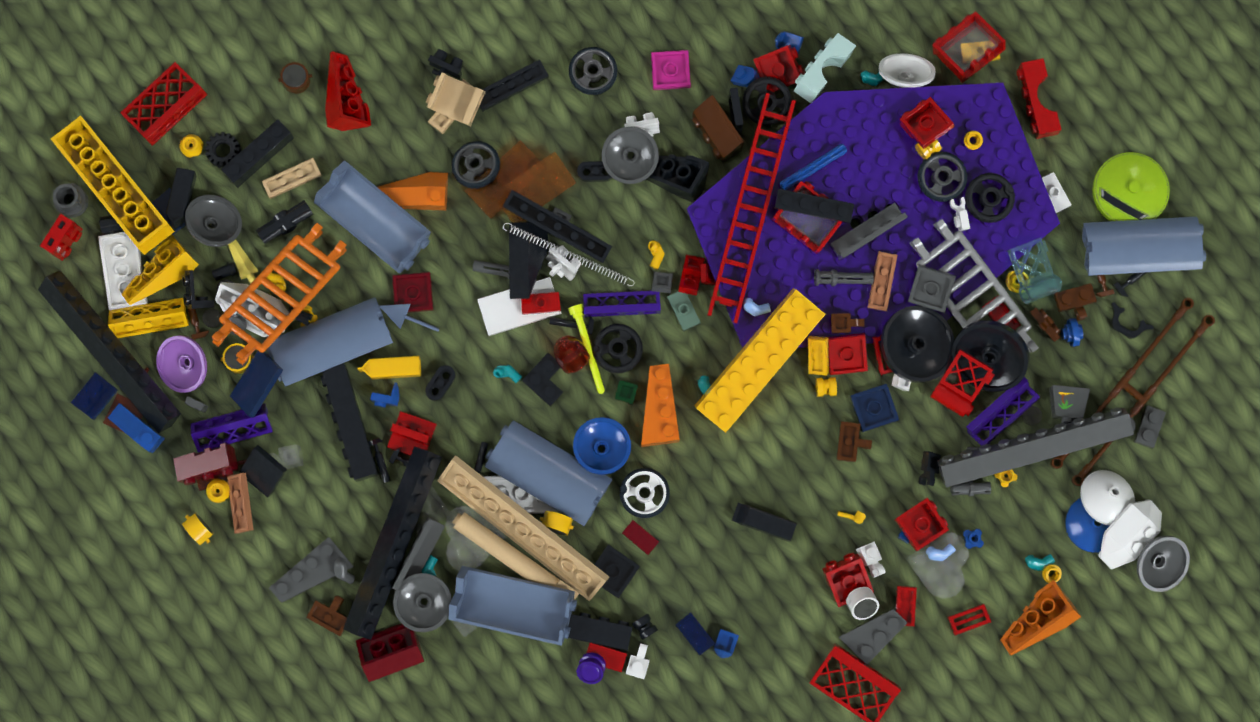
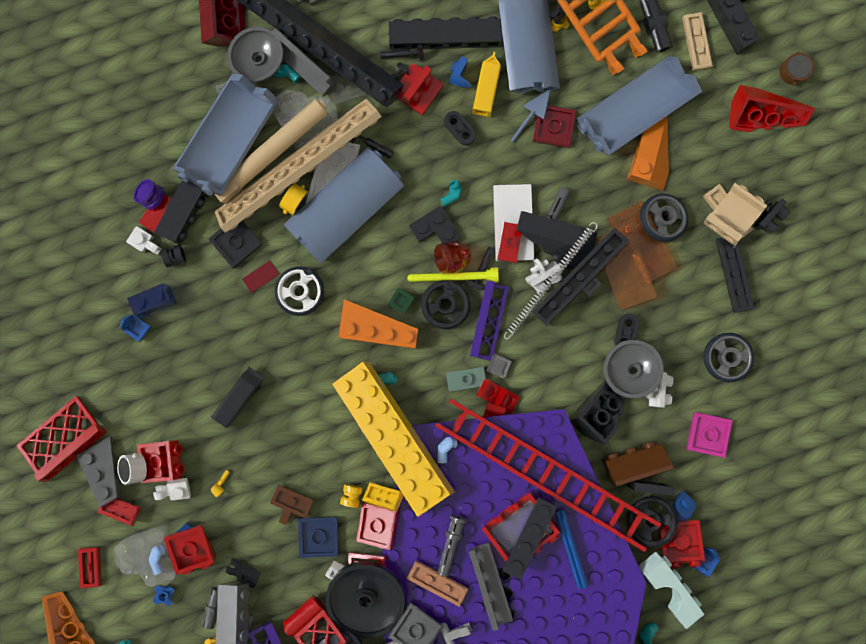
camera: 105 degrees right, 5 degrees up
blue dish [573,417,631,475] -> none
yellow arm [648,240,665,270] -> none
reddish brown plate [831,313,865,333] -> none

